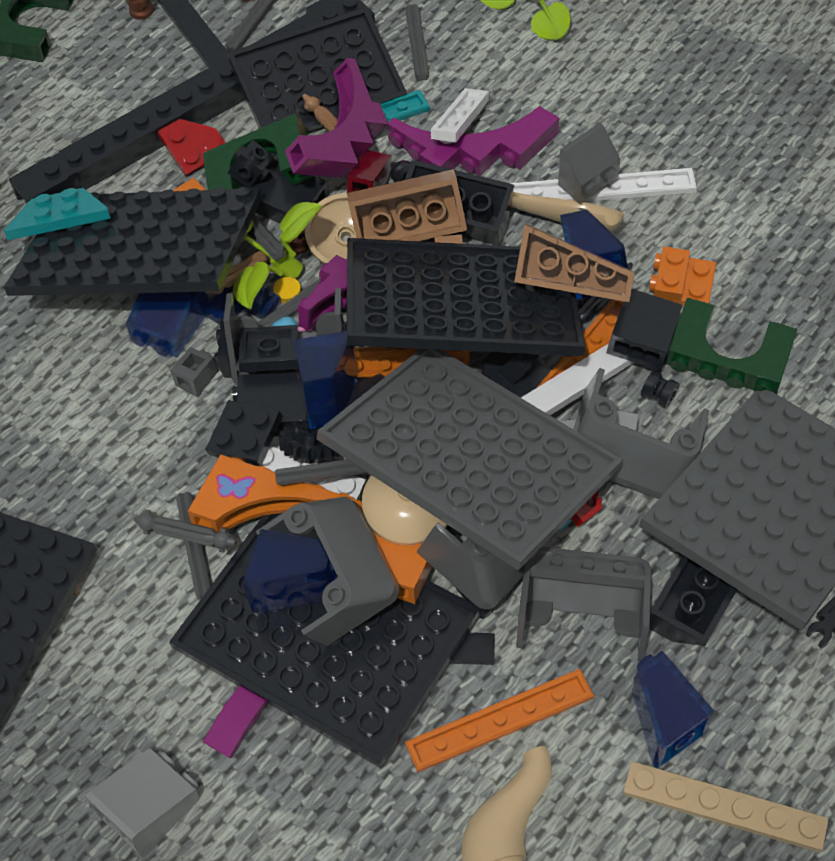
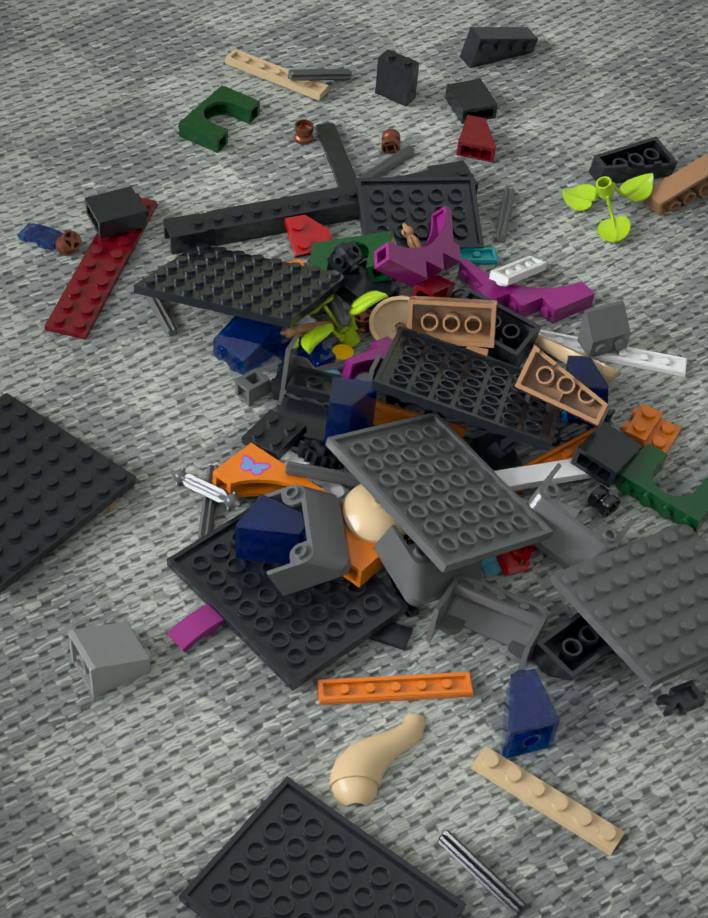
camera: 10 degrees right, 10 degrees down
teal wing [4,188,110,240] -> none
none -> dark grey axle [139,276,177,337]

